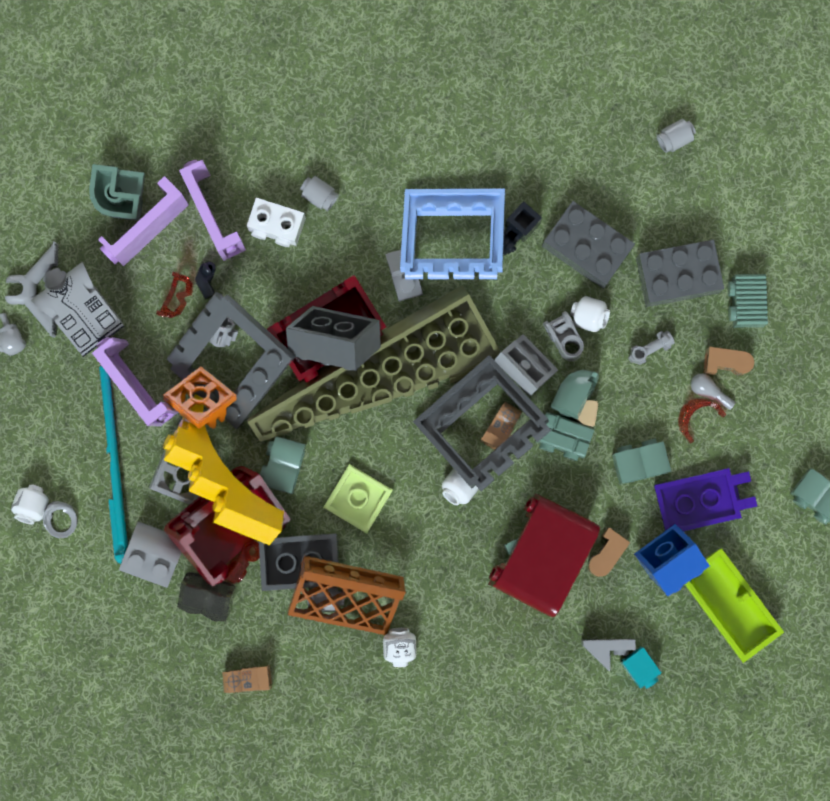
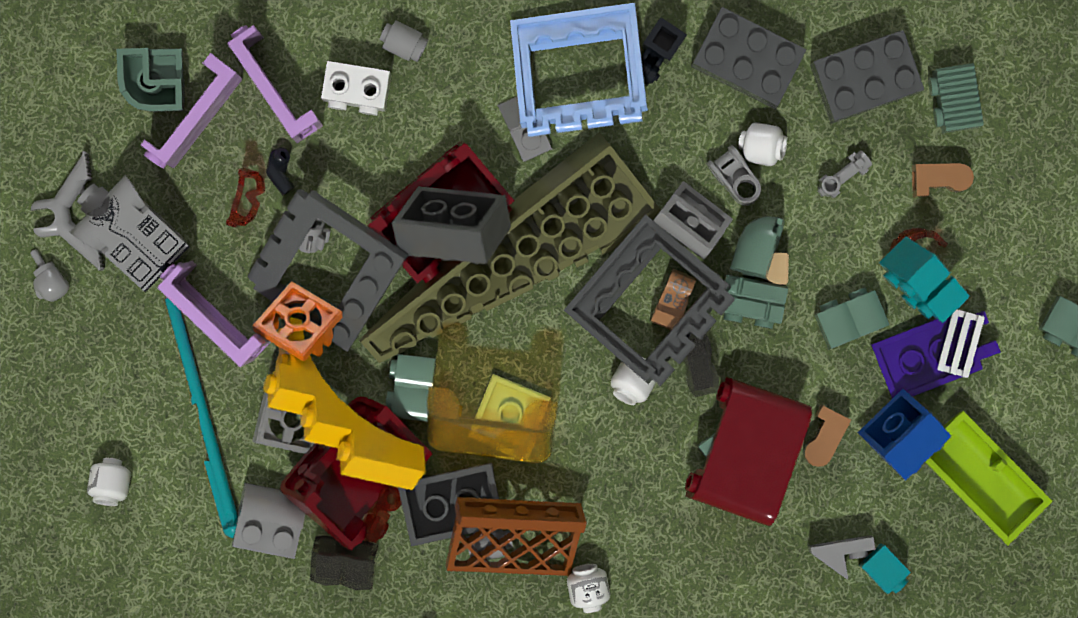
camera: 10 degrees left, 5 degrees up
light grey piece [43,501,77,538] -> none
light grey piece [691,373,736,410] -> none
none -> clear yellow windscreen [427,386,559,463]
none -> clear smoke brick [682,334,719,397]
none -> teal piece [879,236,970,323]
none -> white tile [937,309,985,378]

